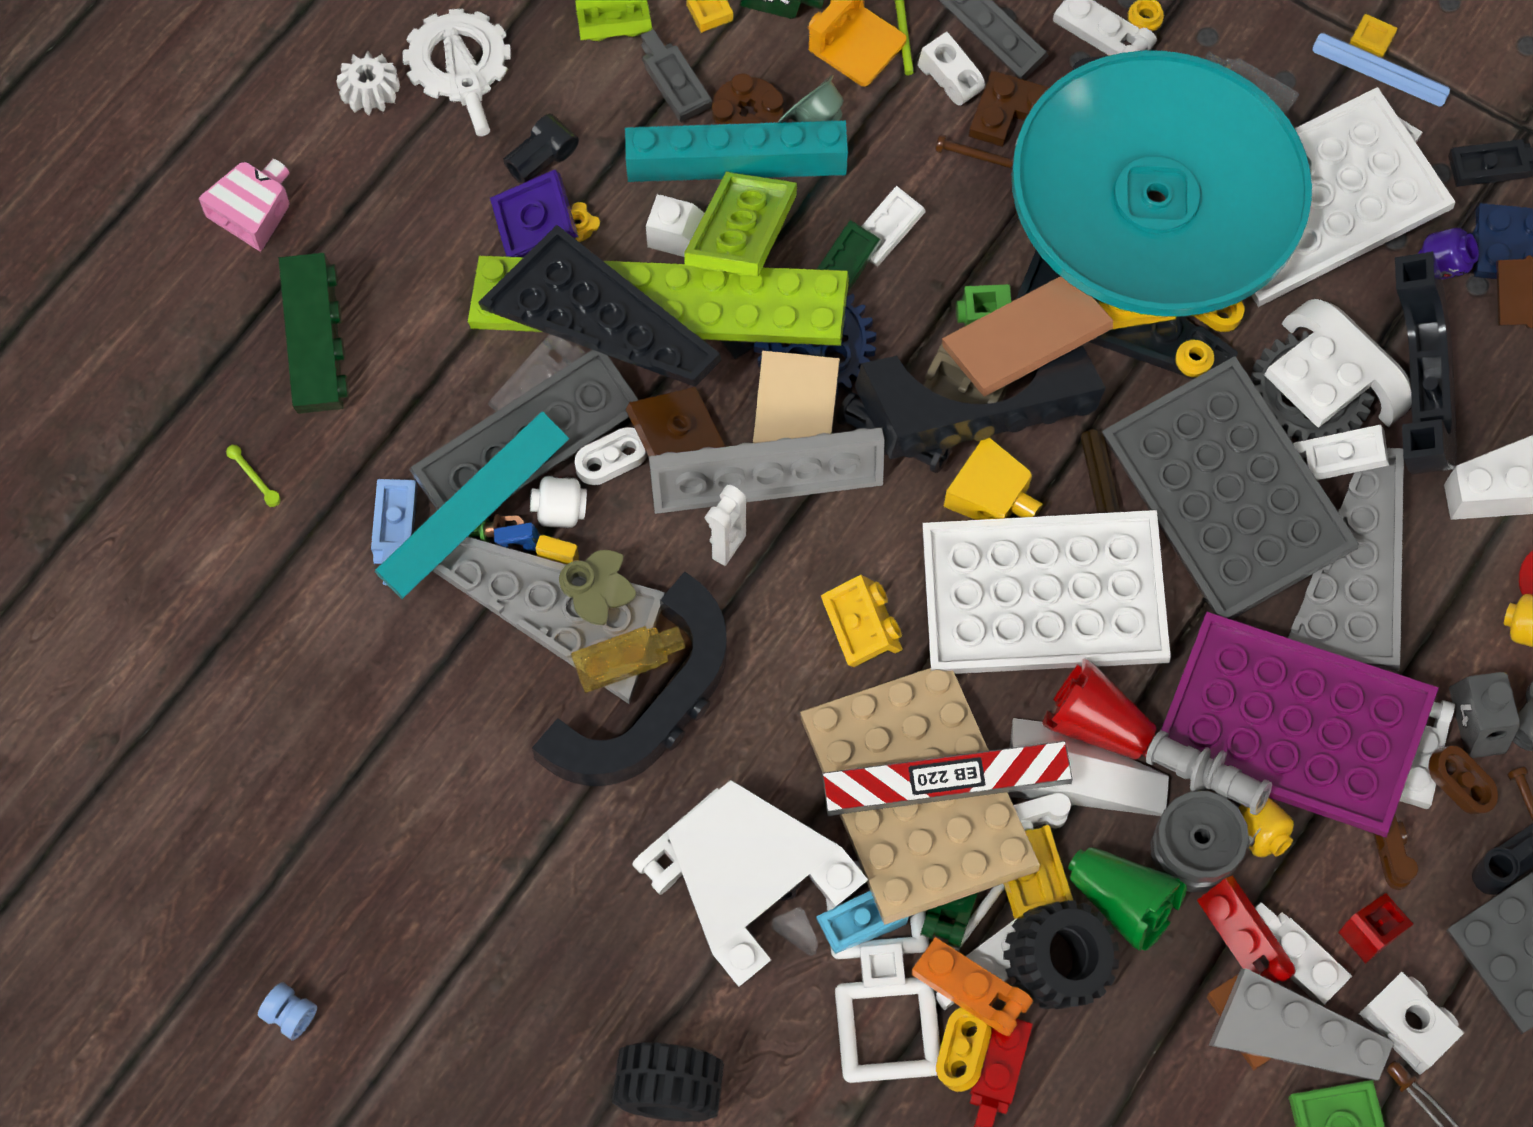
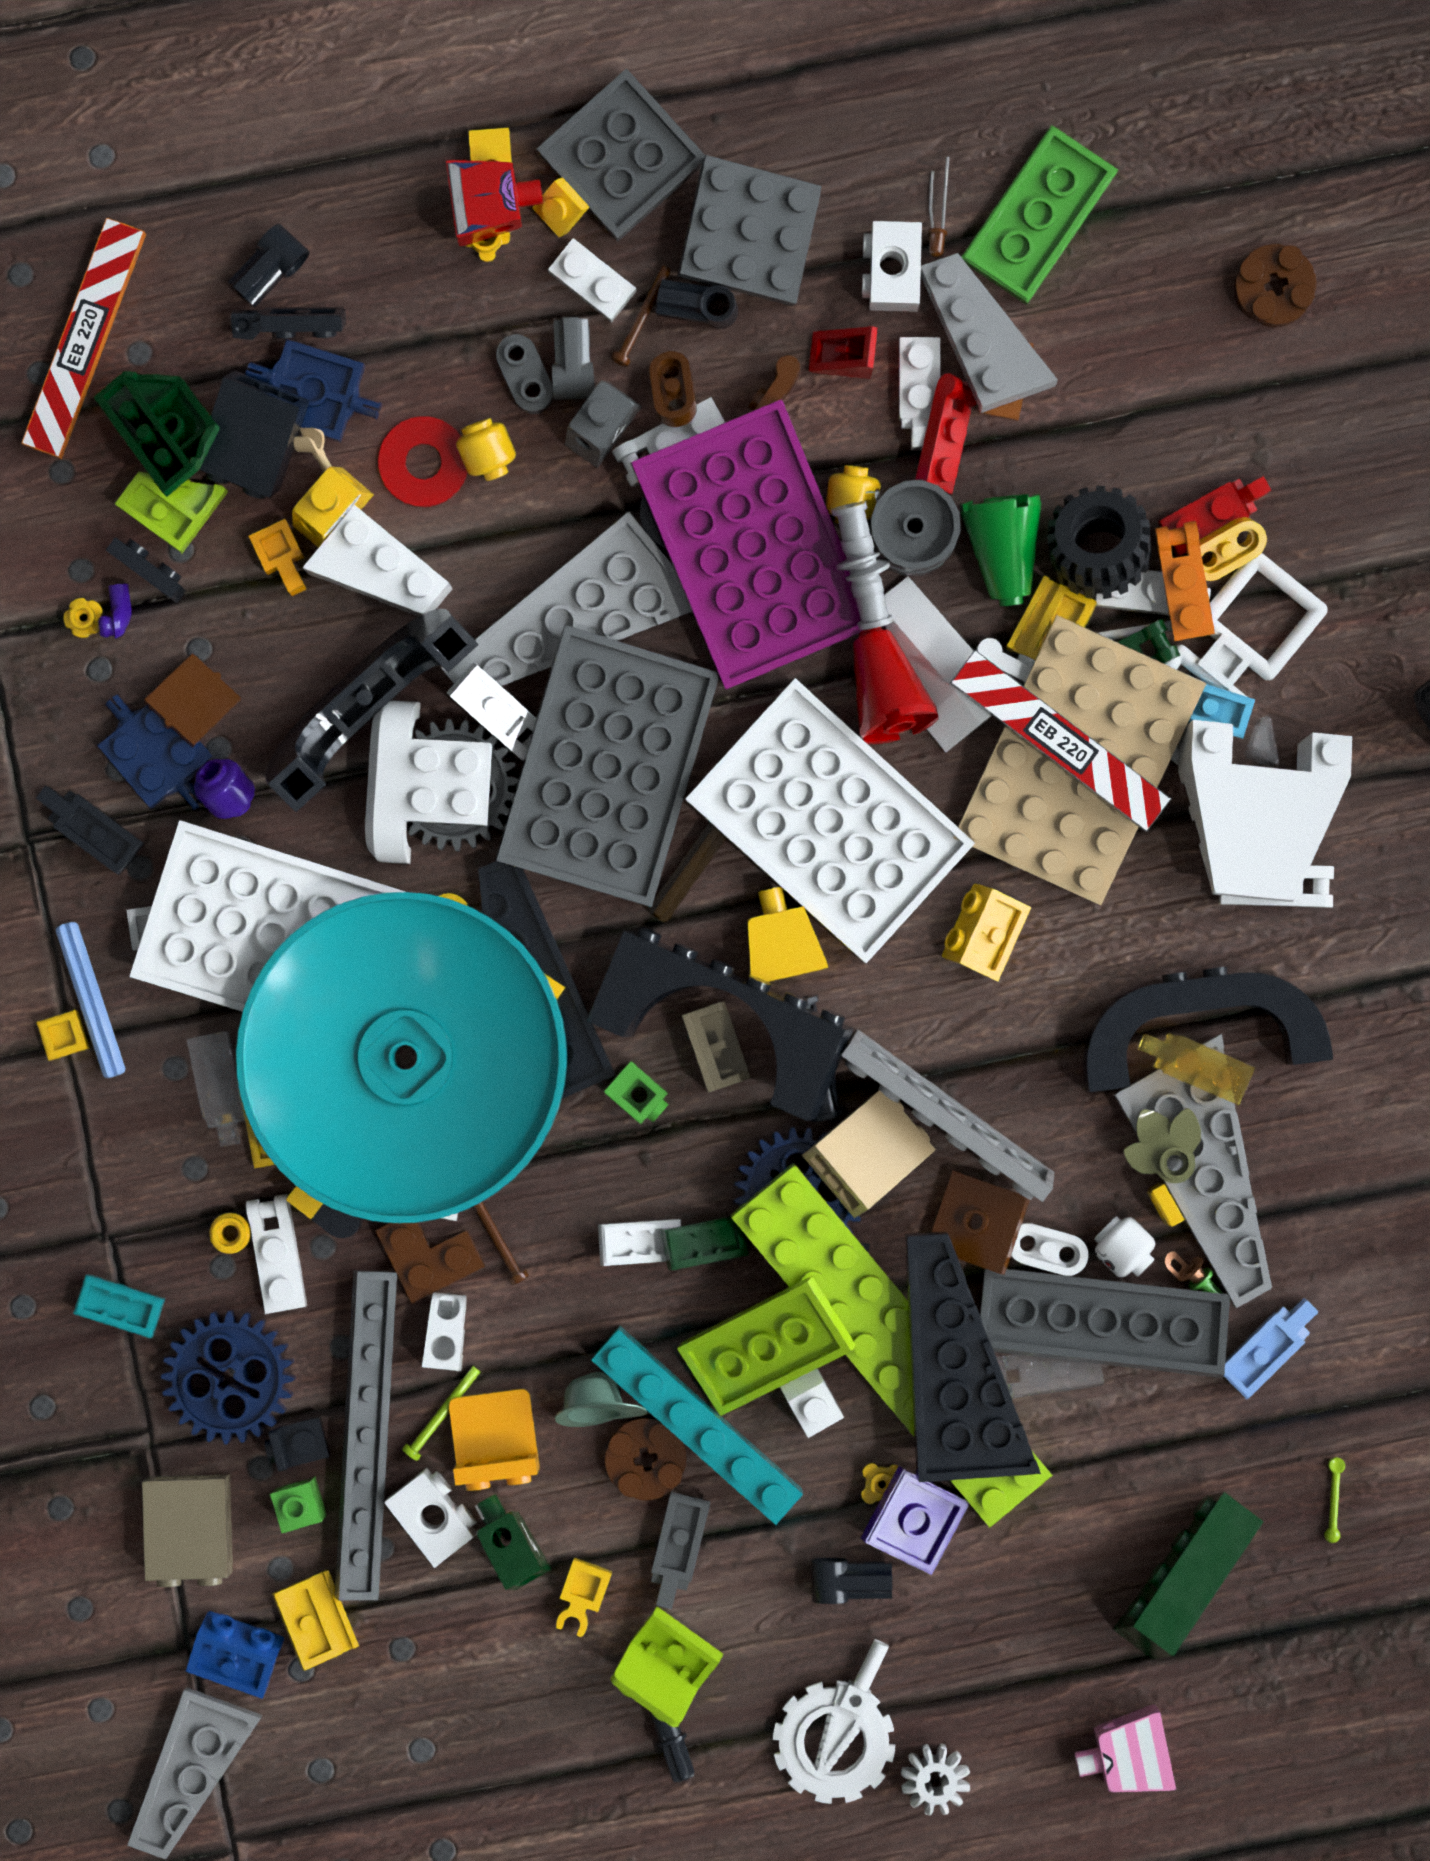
camera: 130 degrees left, 20 degrees up
teal tile [374,411,569,599] -> none
blue tile [494,523,542,551] -> none
white plate [704,485,746,566] -> none
nougat tile [942,276,1113,397] -> none
yellow plate [1175,340,1214,377] -> none

